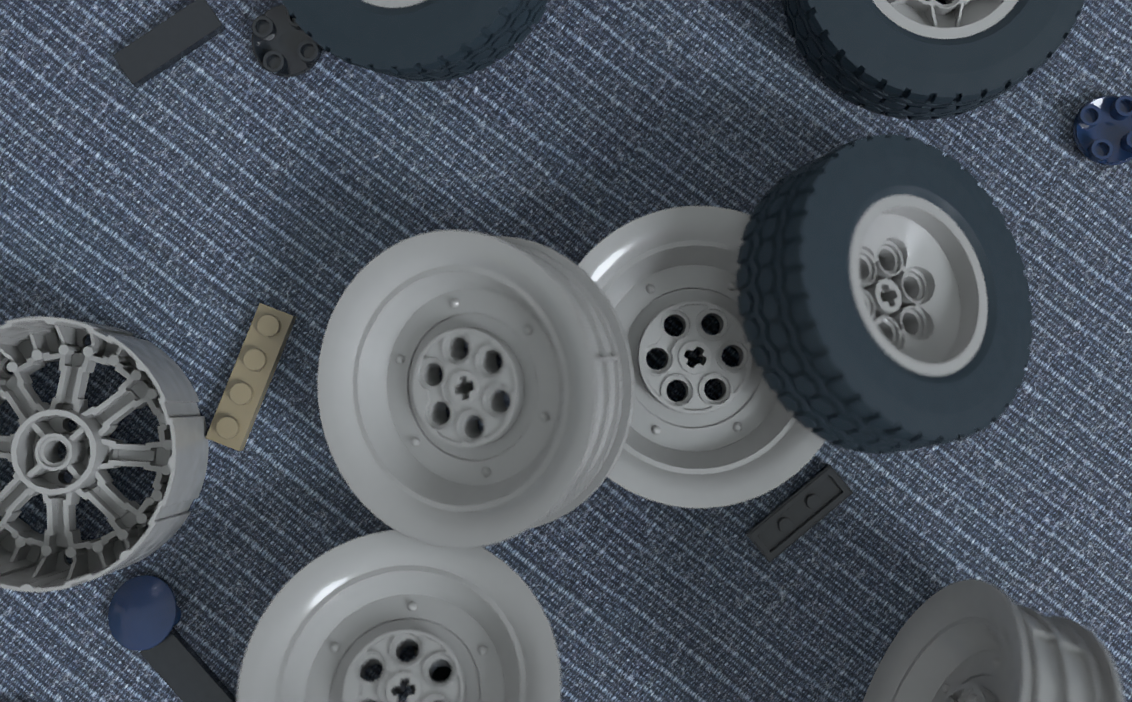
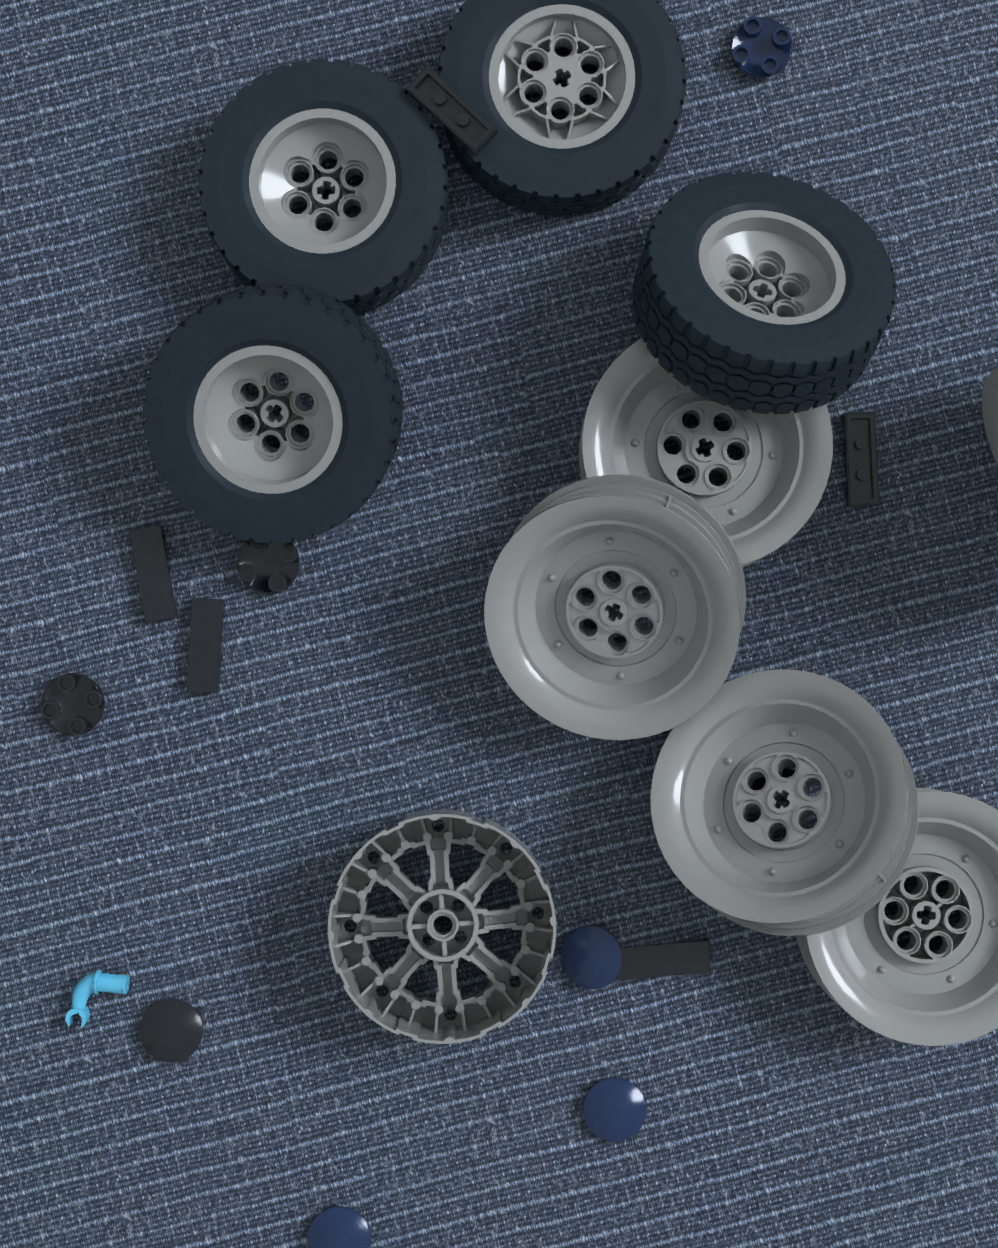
camera: 50 degrees left, 0 degrees up
dark tan plate [205,303,297,451] -> none

